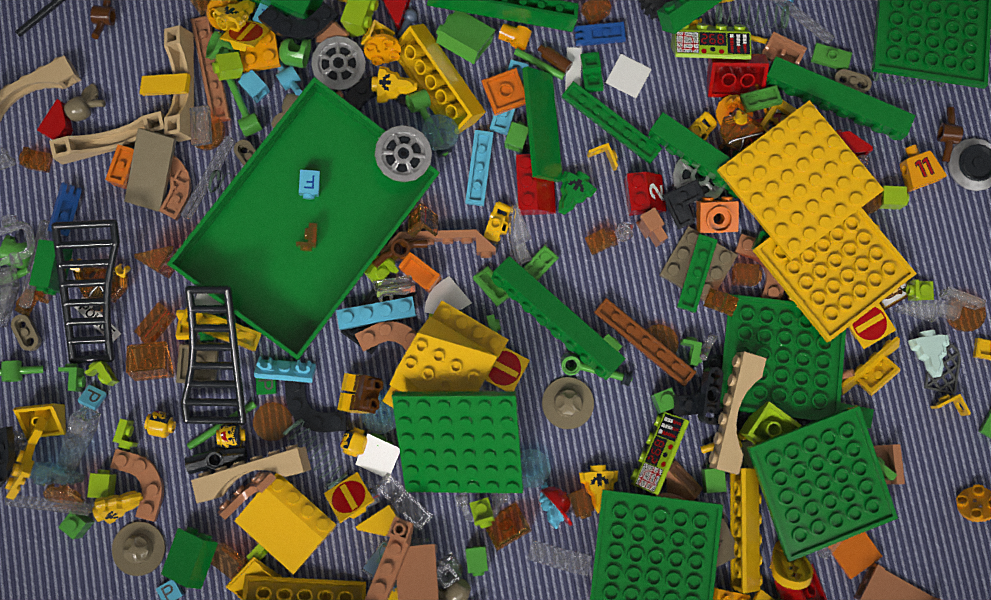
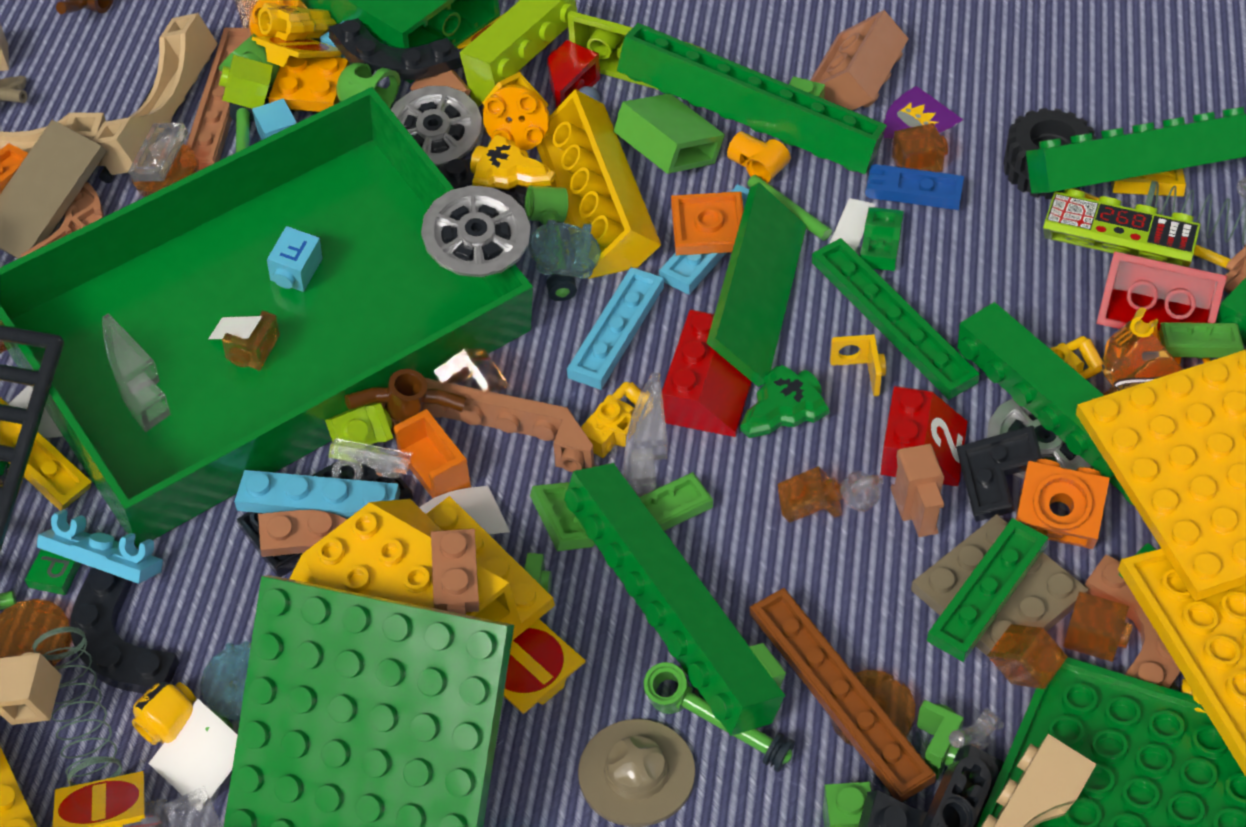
camera: 20 degrees right, 30 degrees down
yellow tile [139,73,191,96] -> none
reddish brown hips [337,373,384,414] -> none
bright green brick [505,122,528,153] -> none
reddish brown cylinder [538,44,573,74] -> none
white sticker [605,54,652,98] -> none
none -> clear slope [102,313,171,432]
none -> white sticker [209,316,262,339]
none -> nougat plate [431,529,479,615]

